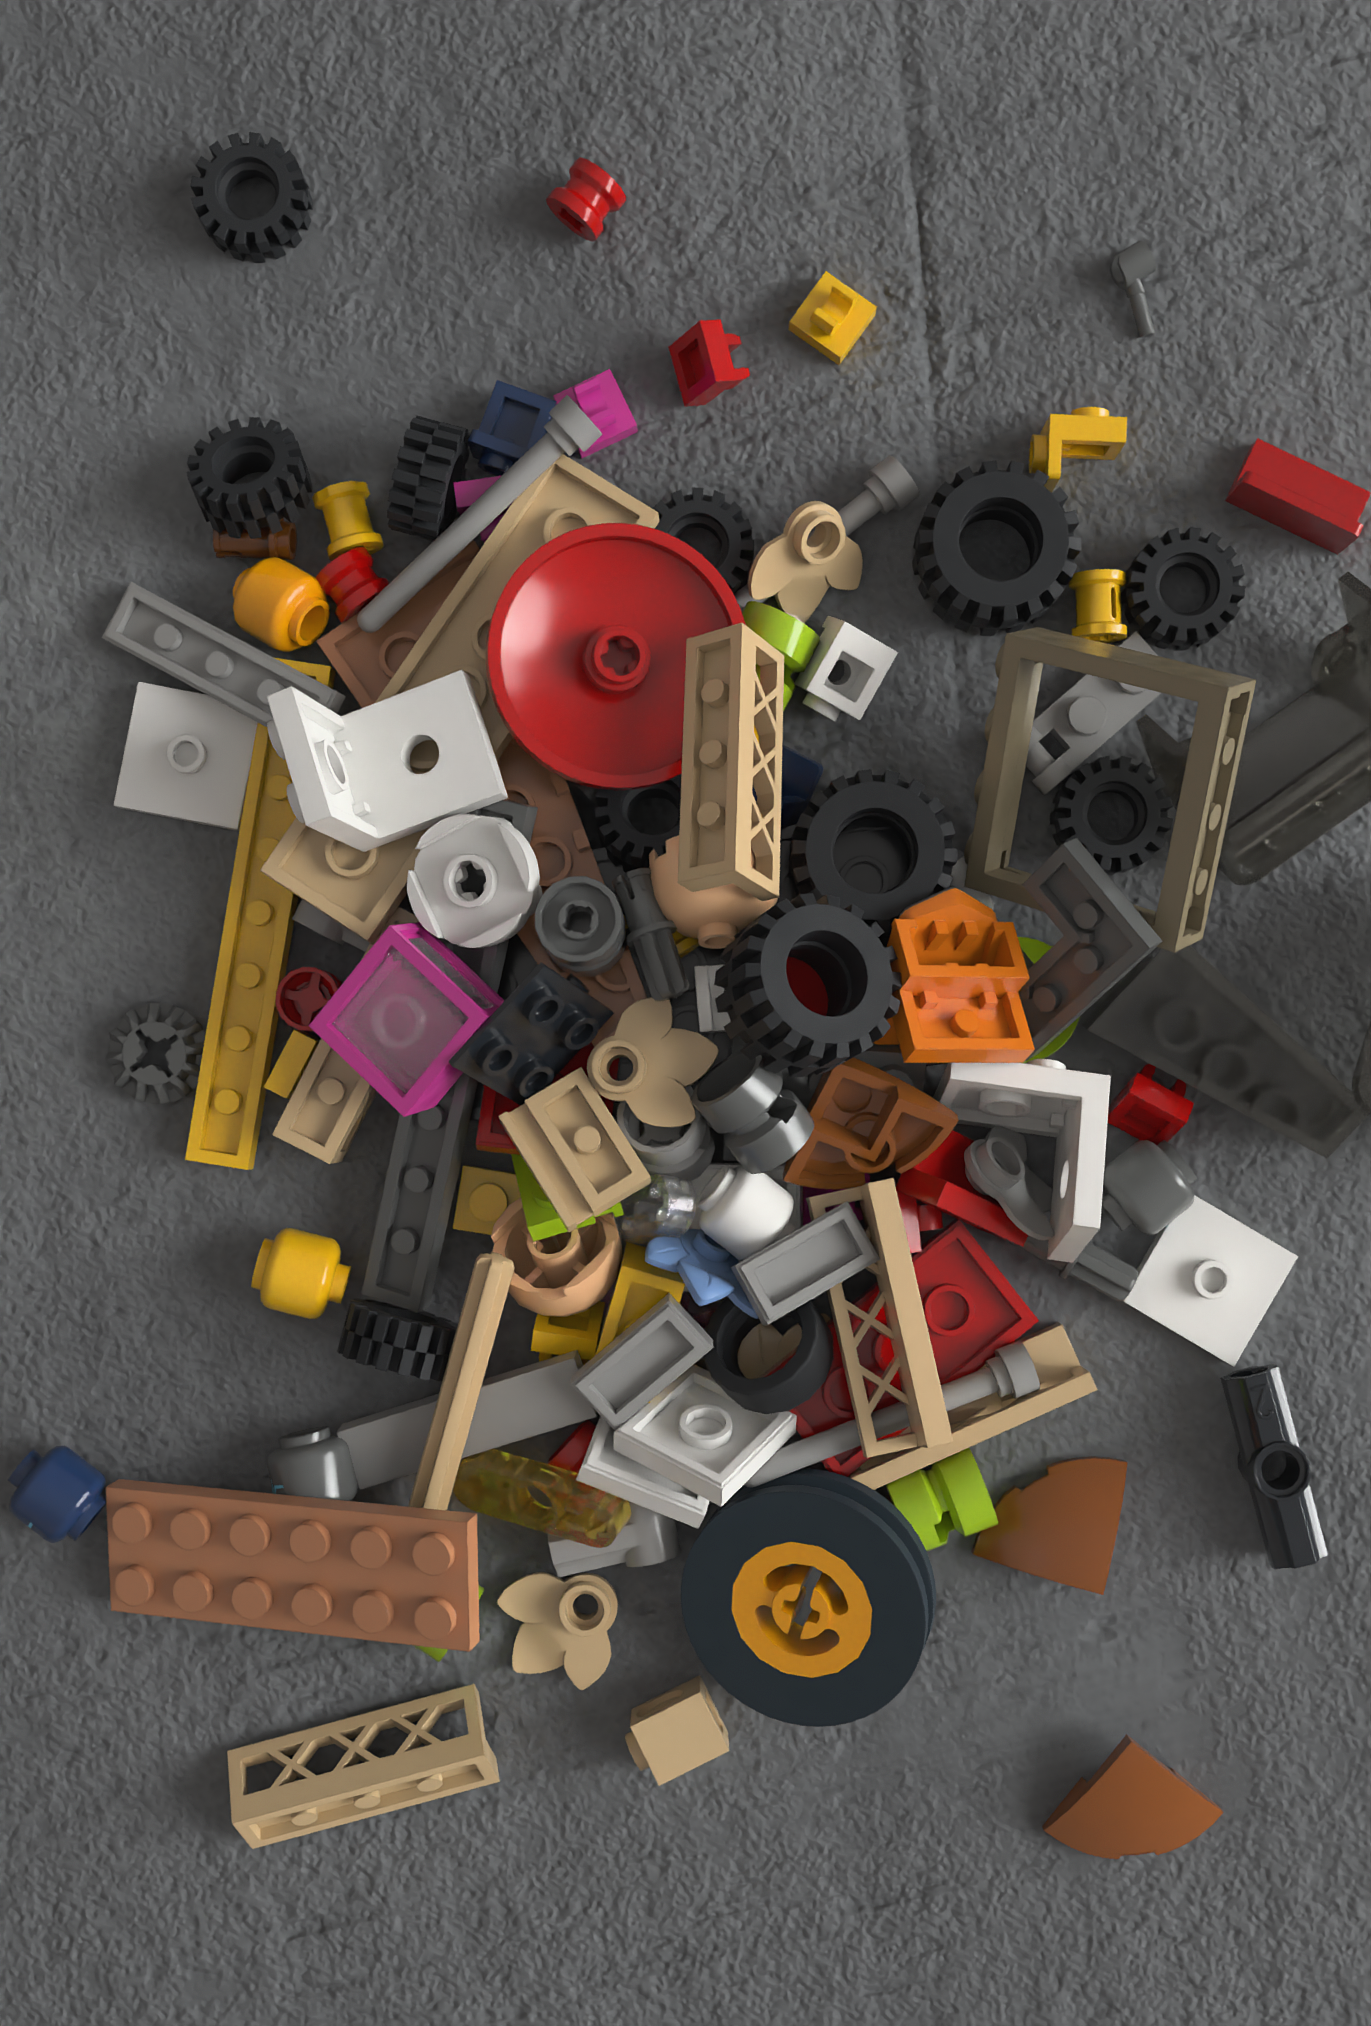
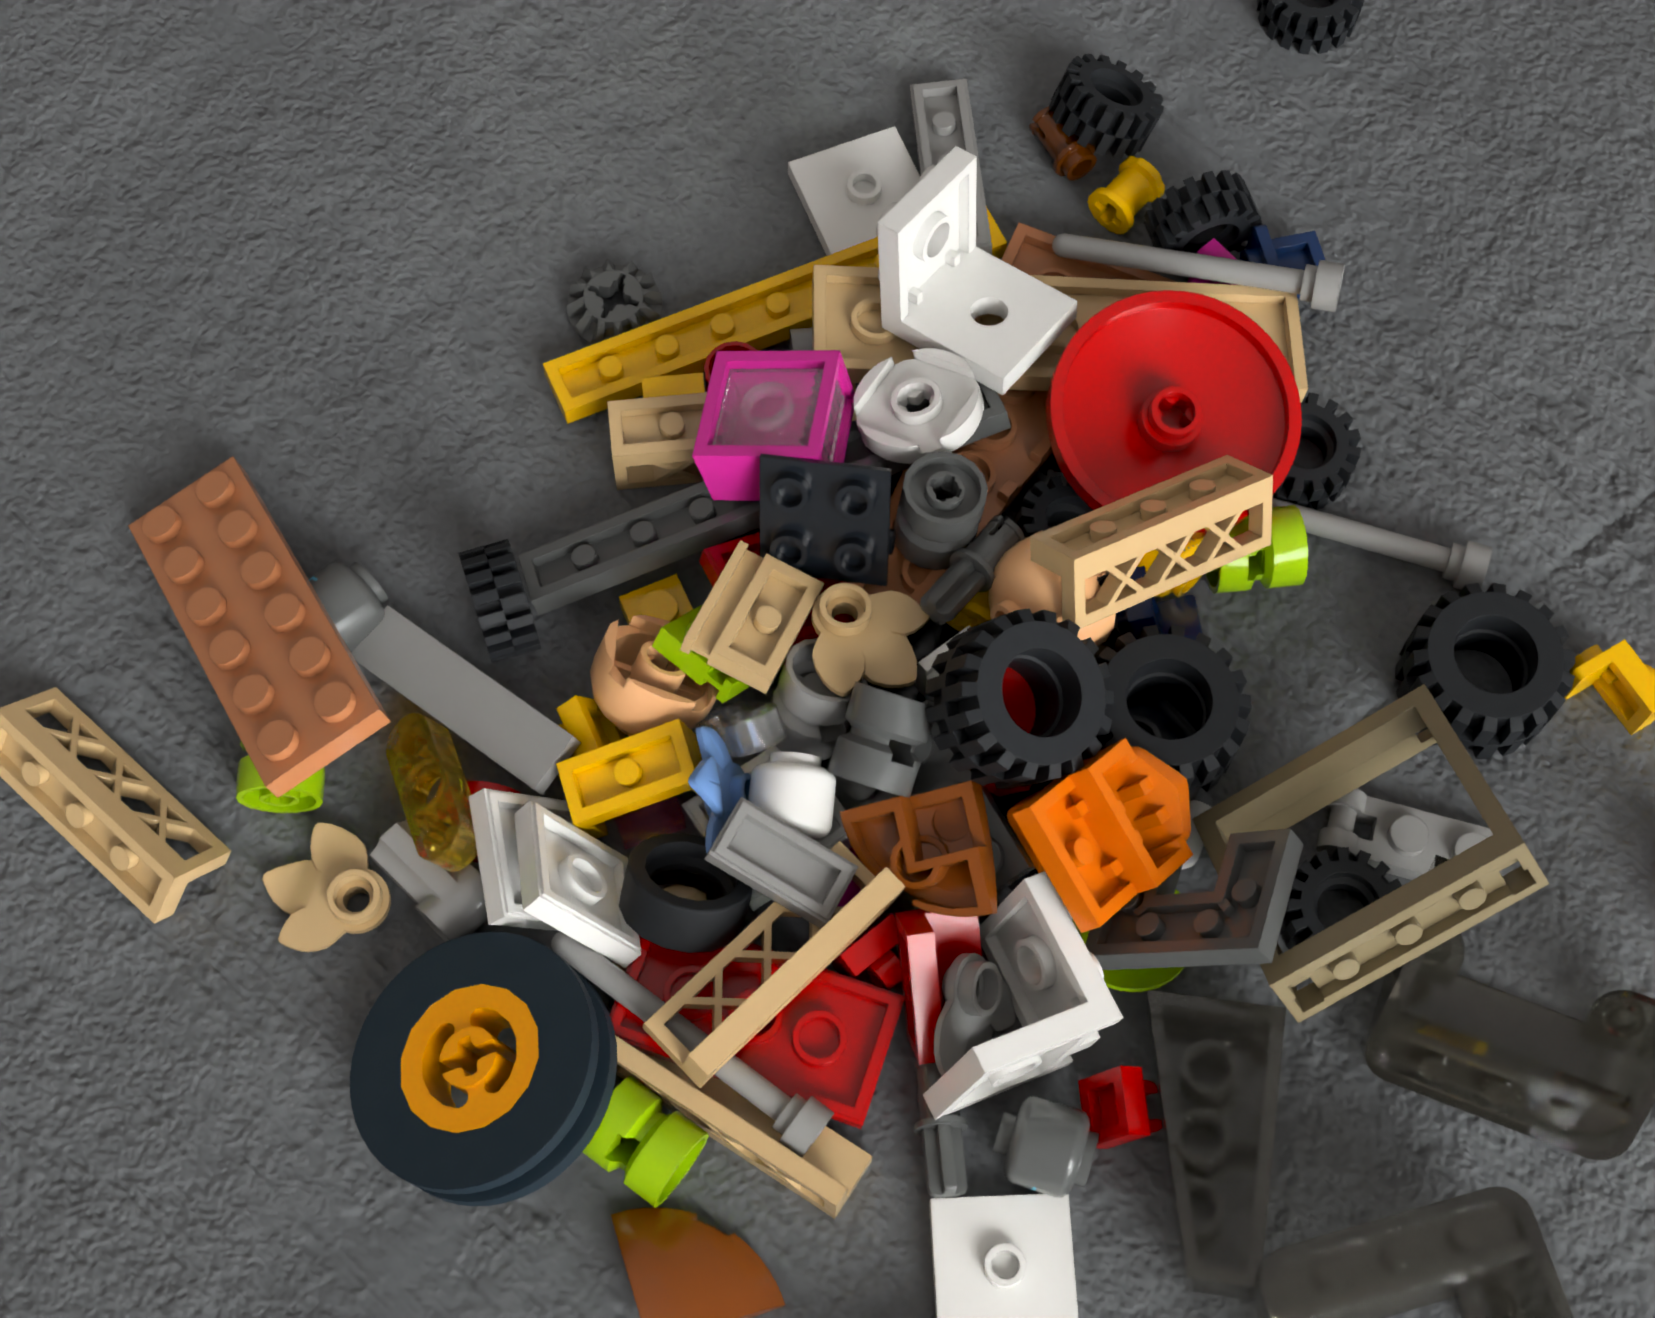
camera: 50 degrees right, 20 degrees down
dark blue head [8,1445,106,1543] -> none
light orange head [233,557,330,652] -> none
yellow head [251,1228,351,1319] -> none
red wheel [315,547,389,623] -> none
tan axle [408,1252,515,1510] -> none
red wheel [546,157,626,242] -> none
dark pink tile [553,369,638,459] -> none
light grey tile [571,1293,713,1430] -> none
tan brick [625,1675,729,1786] -> none
red tile [668,319,750,407] -> none
tan plate [748,501,863,624] -> none
yellow tile [788,271,877,365] -> none
white brick [794,616,898,721] -> none
yellow bush [1069,569,1127,643] -> none
black tyre [1121,527,1246,651] -> none

